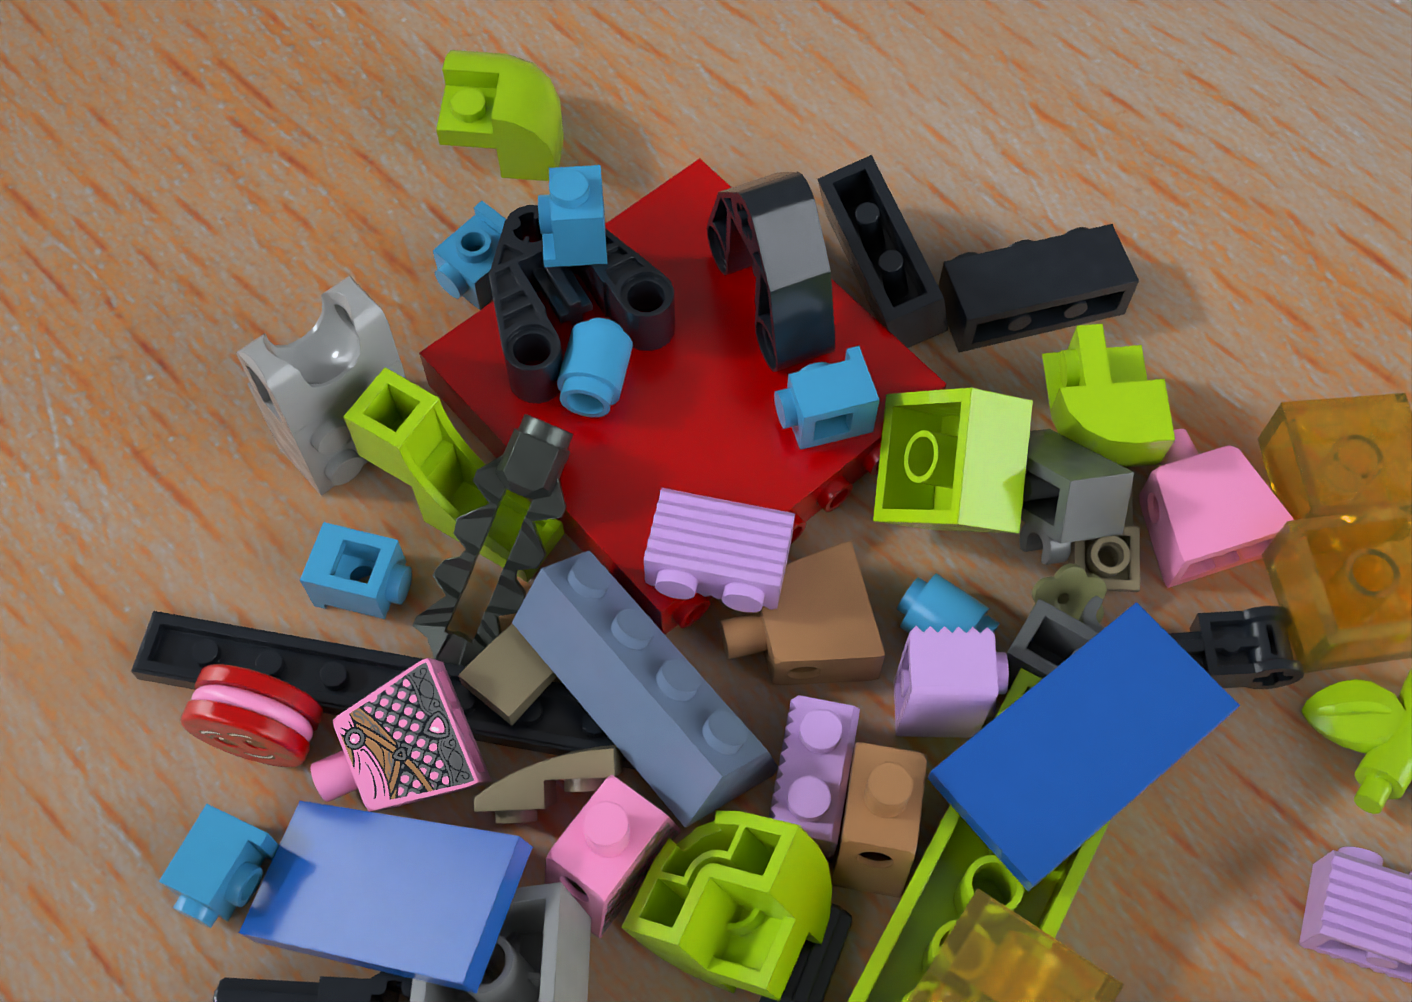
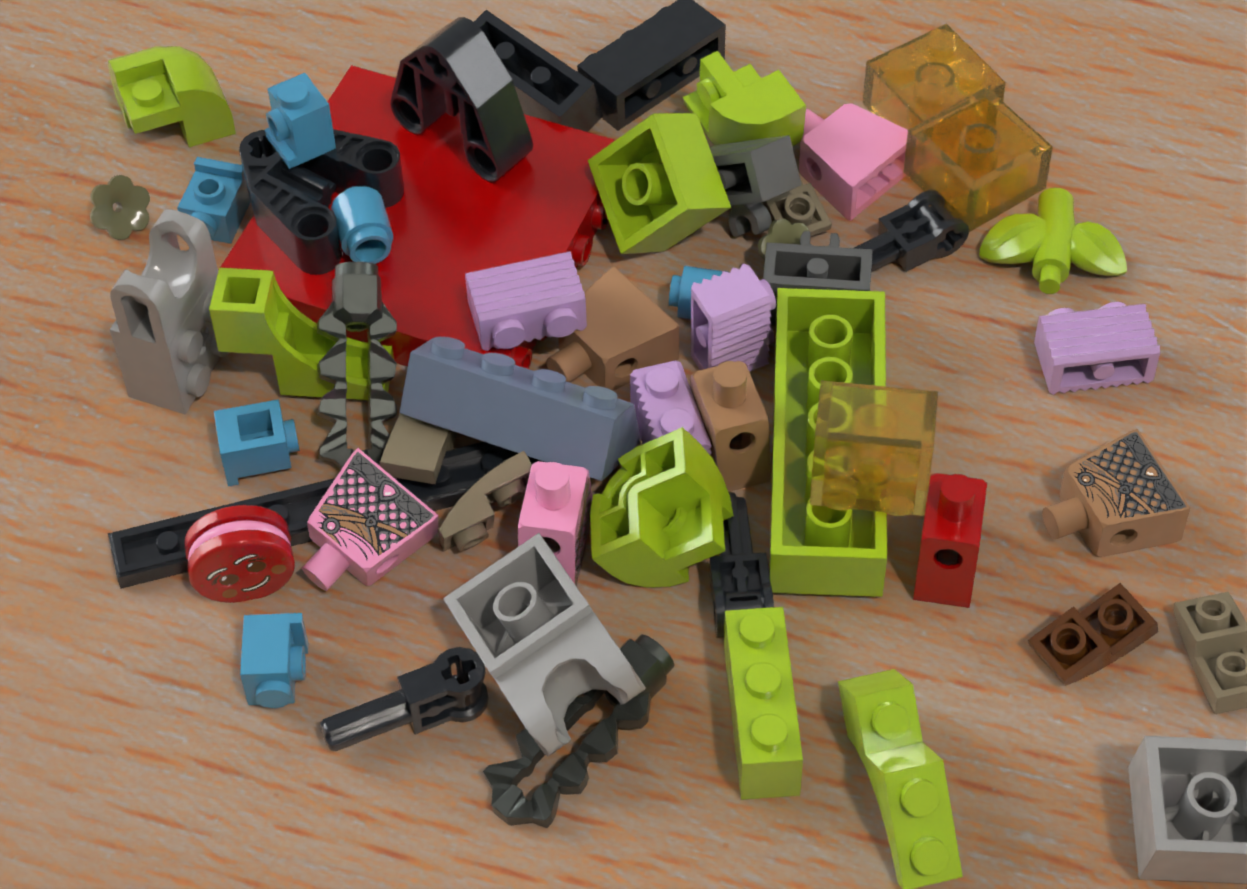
camera: 25 degrees left, 10 degrees down
tile [239,801,532,993] -> none
dark azure brick [774,346,879,450] -> none
blue tile [927,602,1240,892] -> none
none -> olive plant [90,175,150,240]

